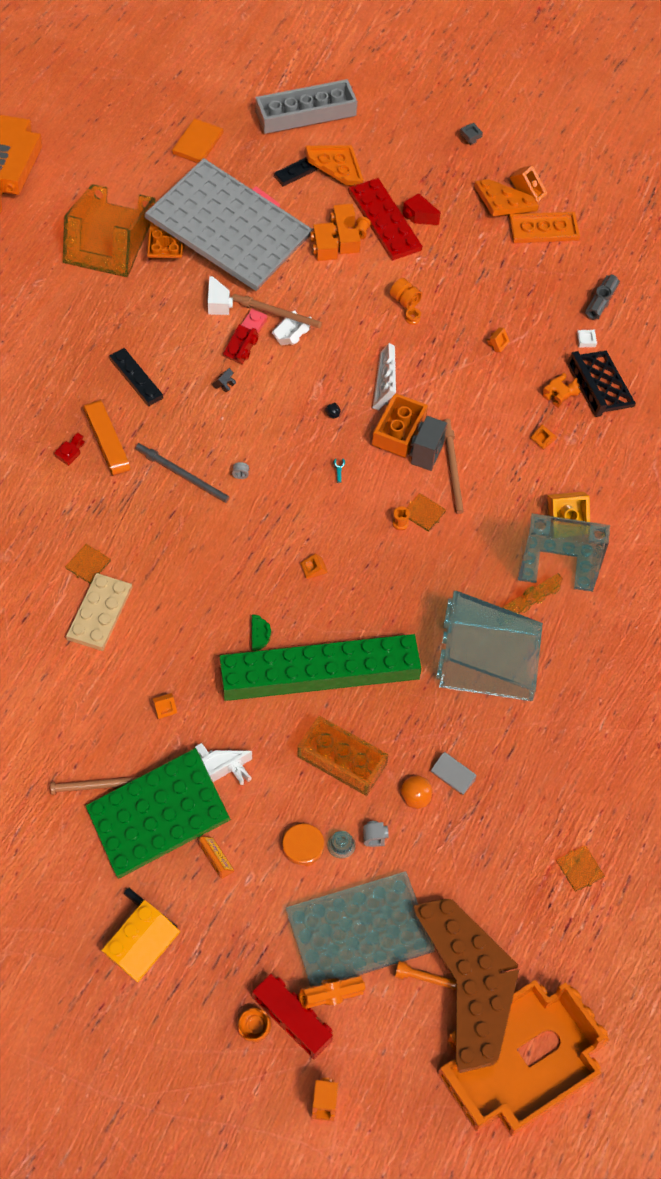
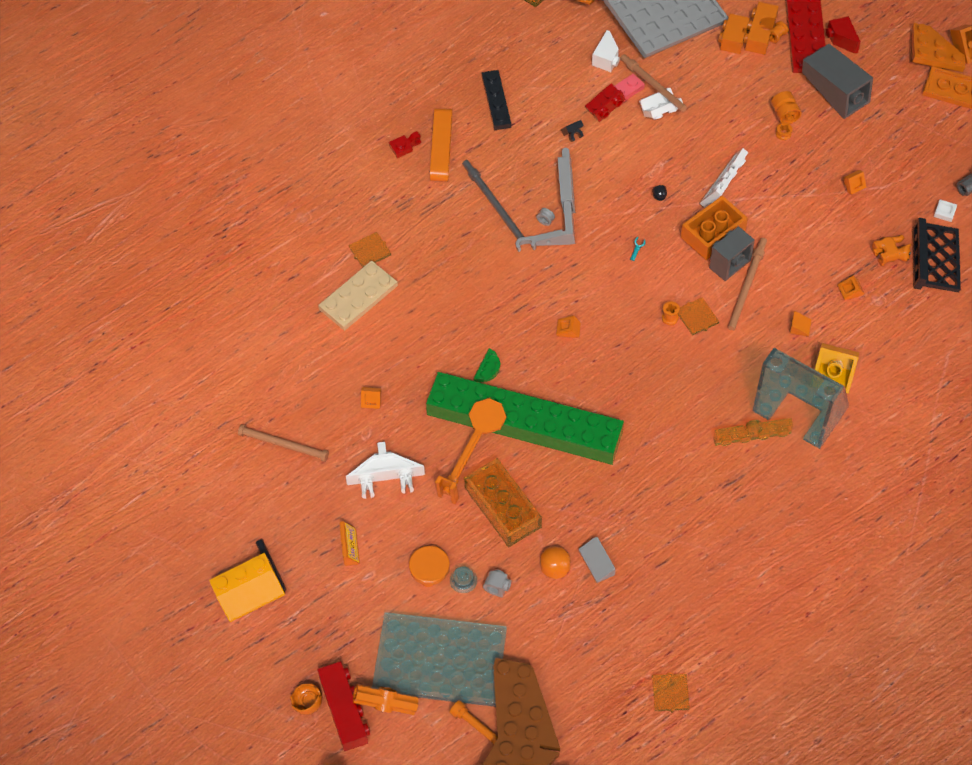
camera: 30 degrees right, 0 degrees up
green plate [86,748,231,879] -> none
clear light blue windscreen [436,591,543,701] -> none
none -> orange piece [435,398,506,504]
none -> light grey hinge [516,148,576,252]
none -> orange slope [790,311,811,337]
none -> dark grey slope [802,44,873,119]

